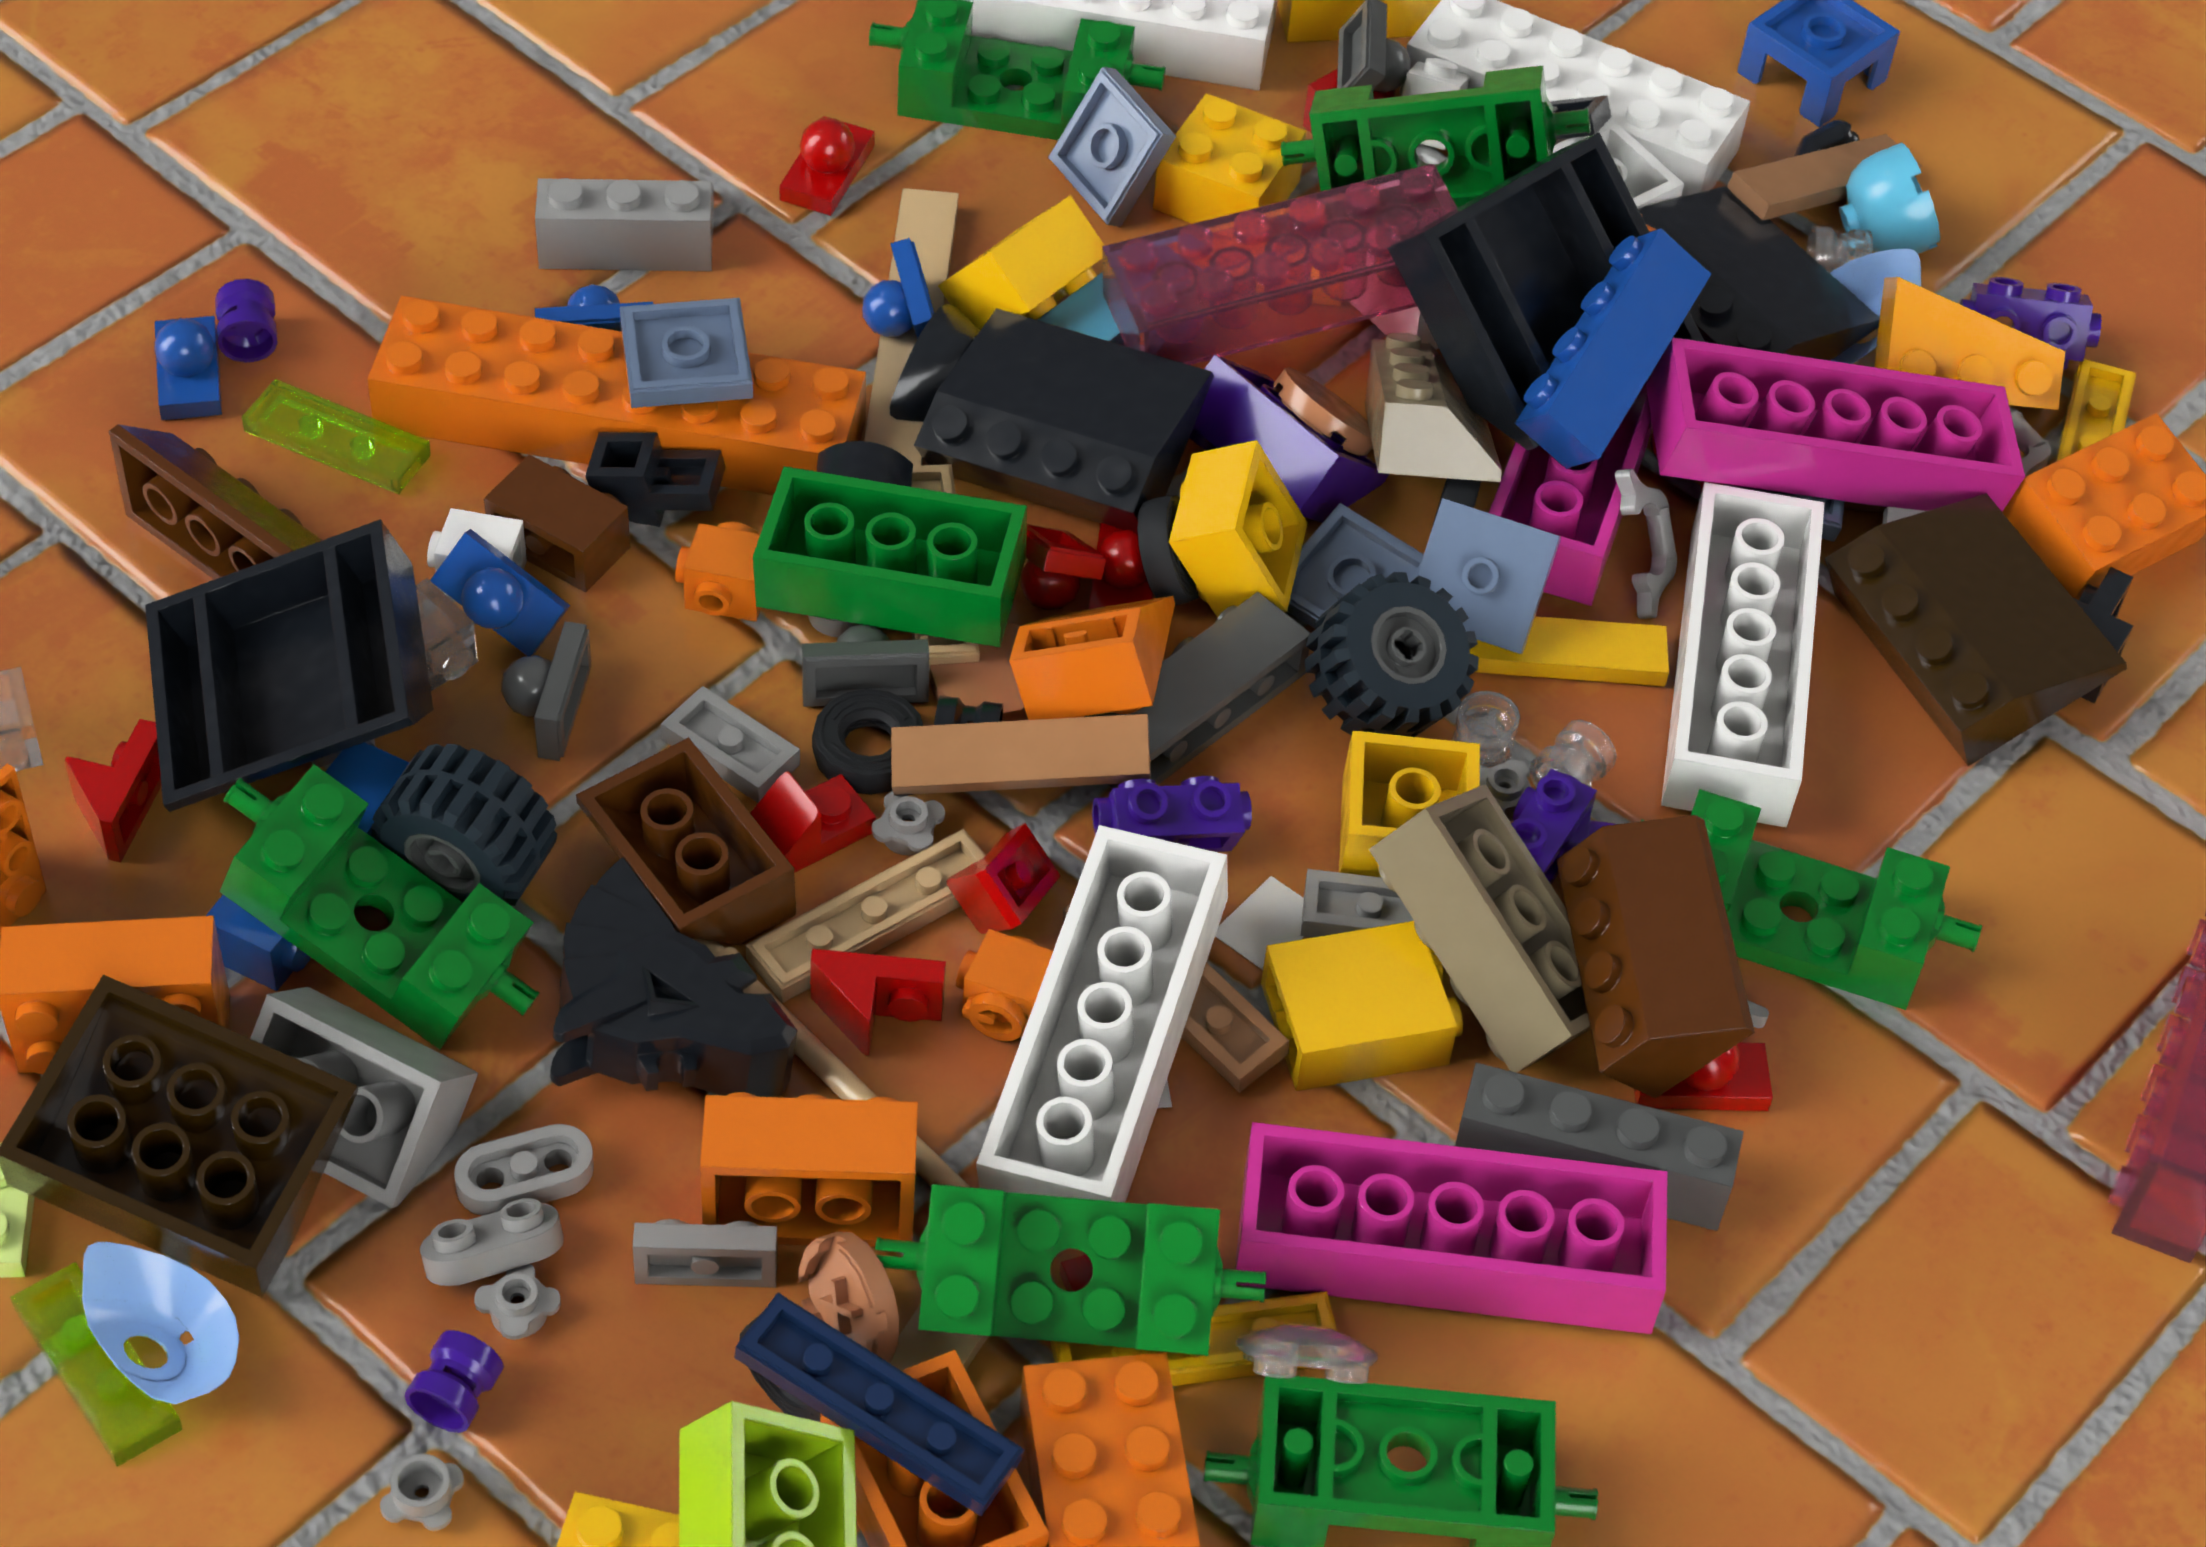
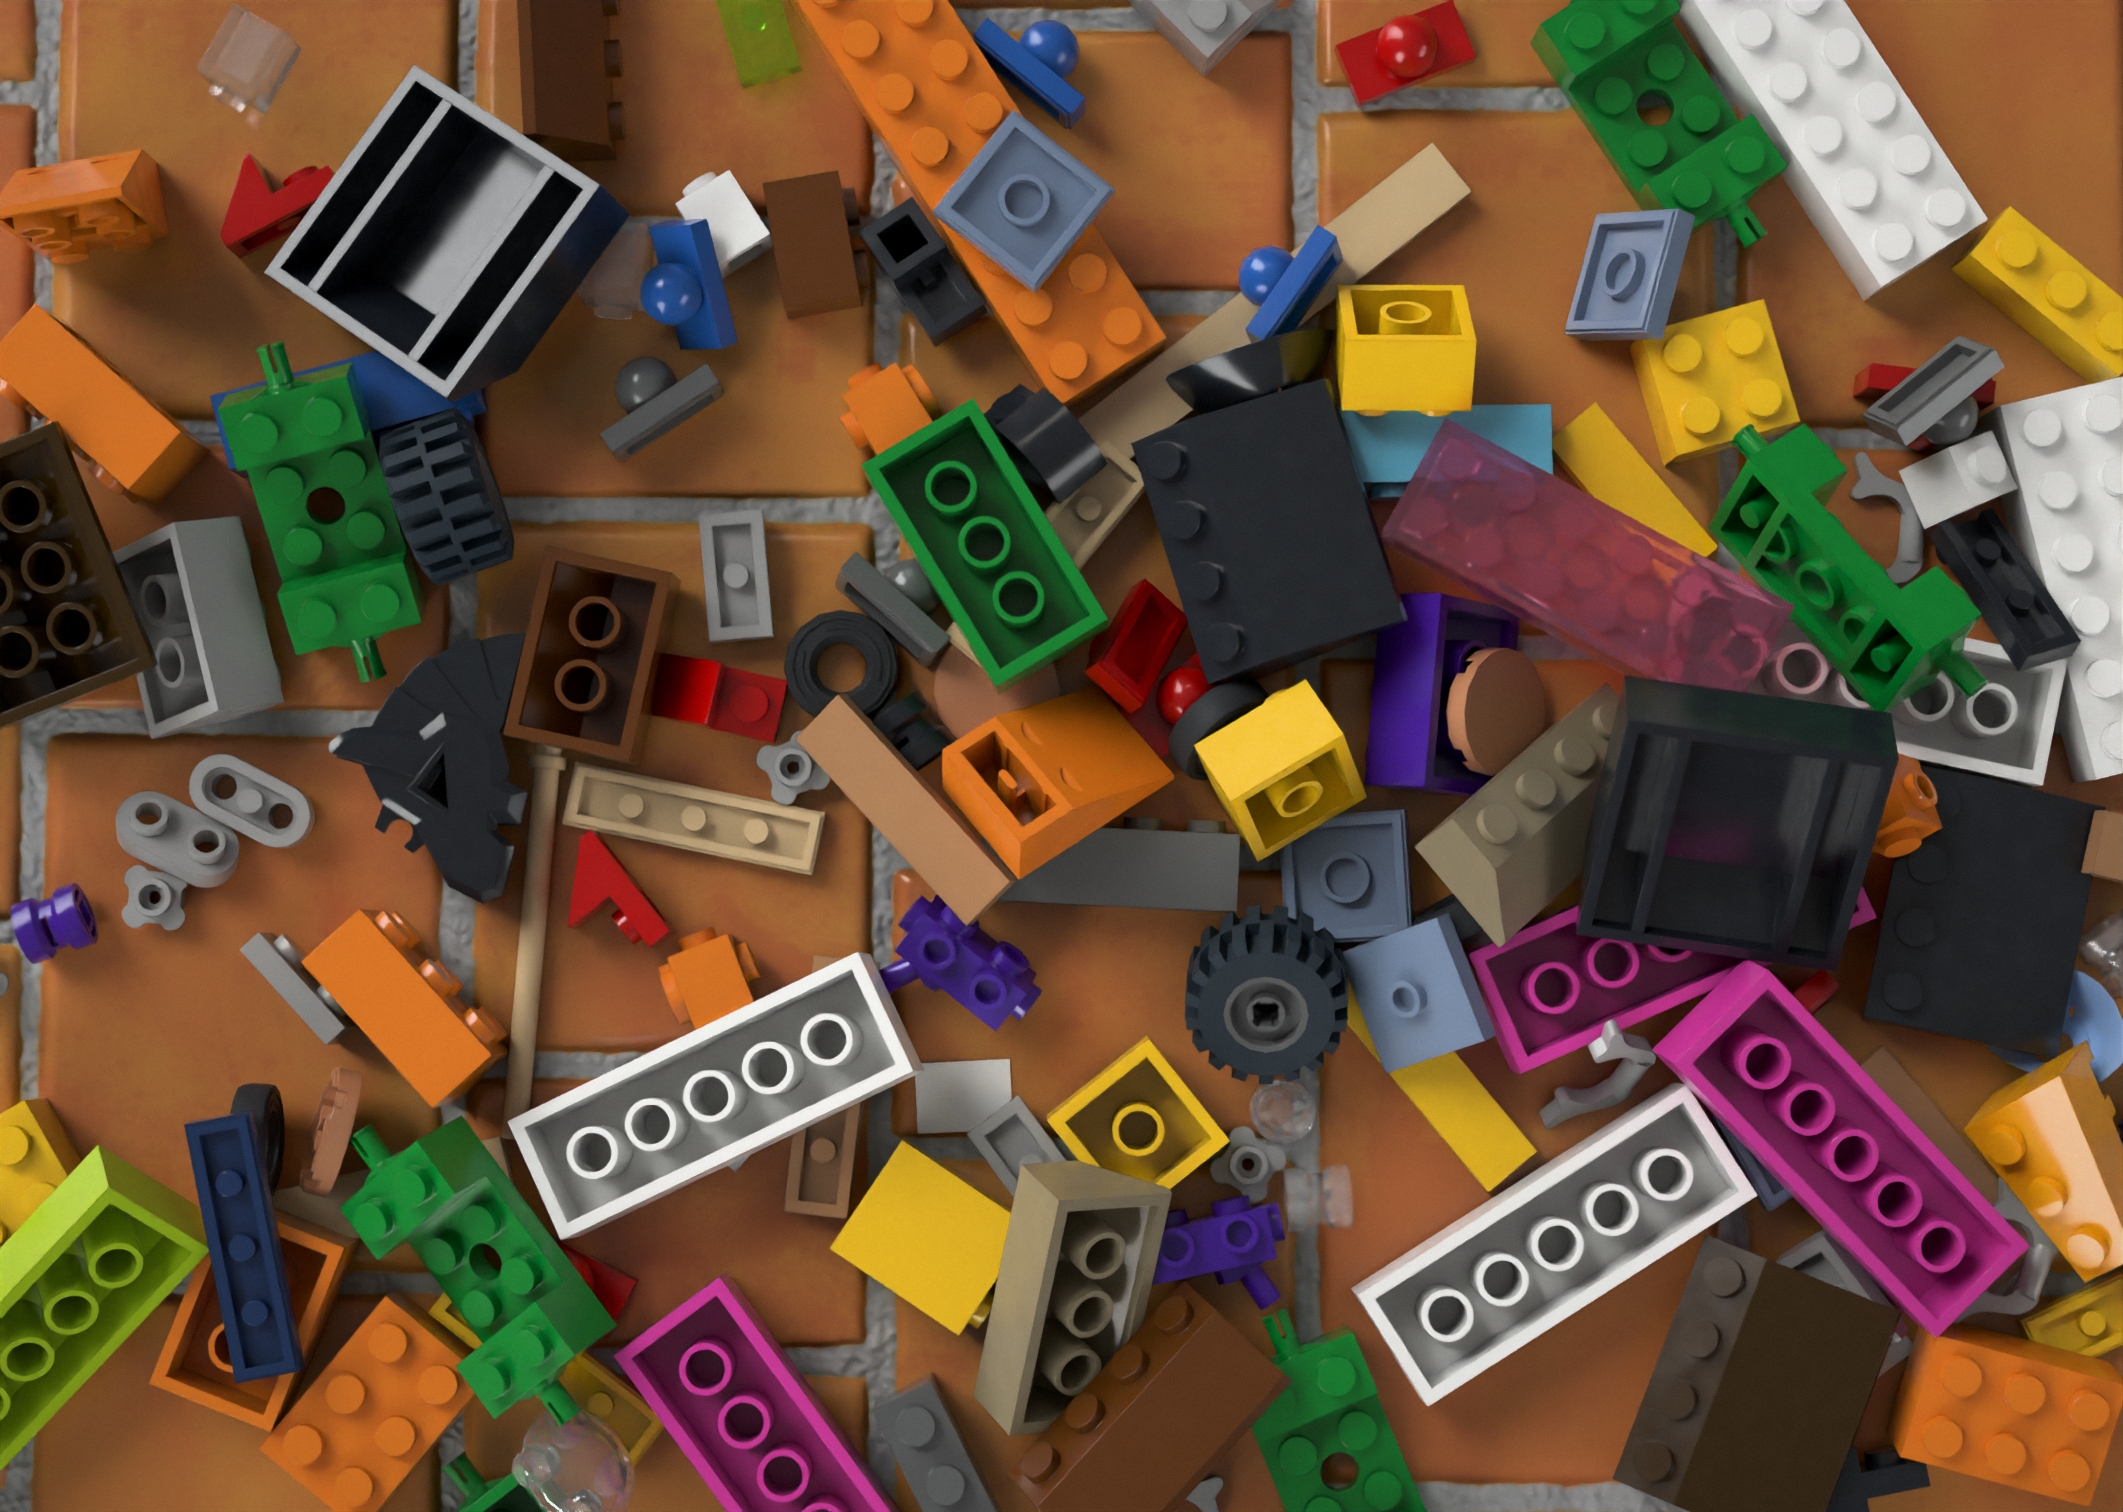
camera: 45 degrees right, 35 degrees up
red slope [946,823,1061,934] -> none
blue brick [1515,228,1711,469] -> none

